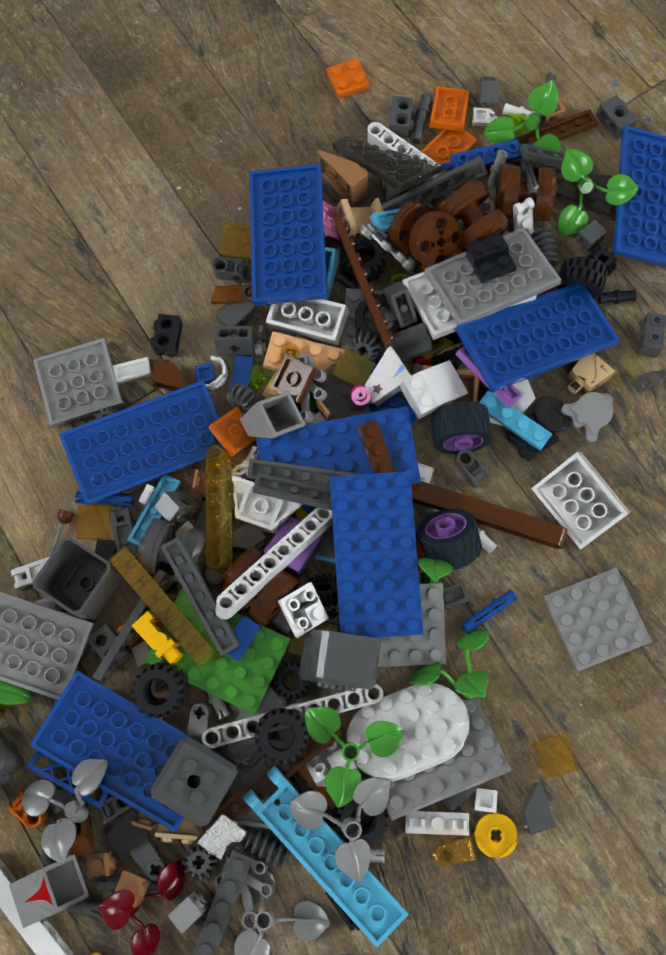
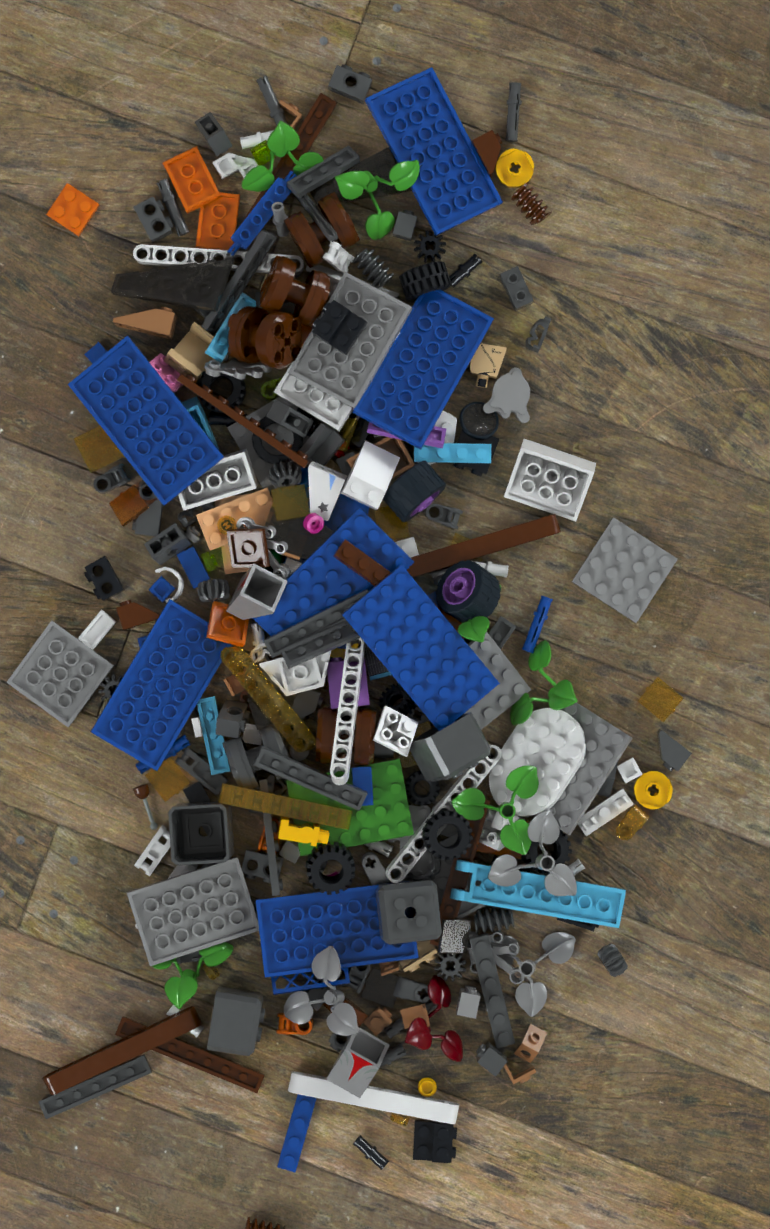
camera: 40 degrees left, 15 degrees up
none -> clear yellow piece [374,506,410,541]

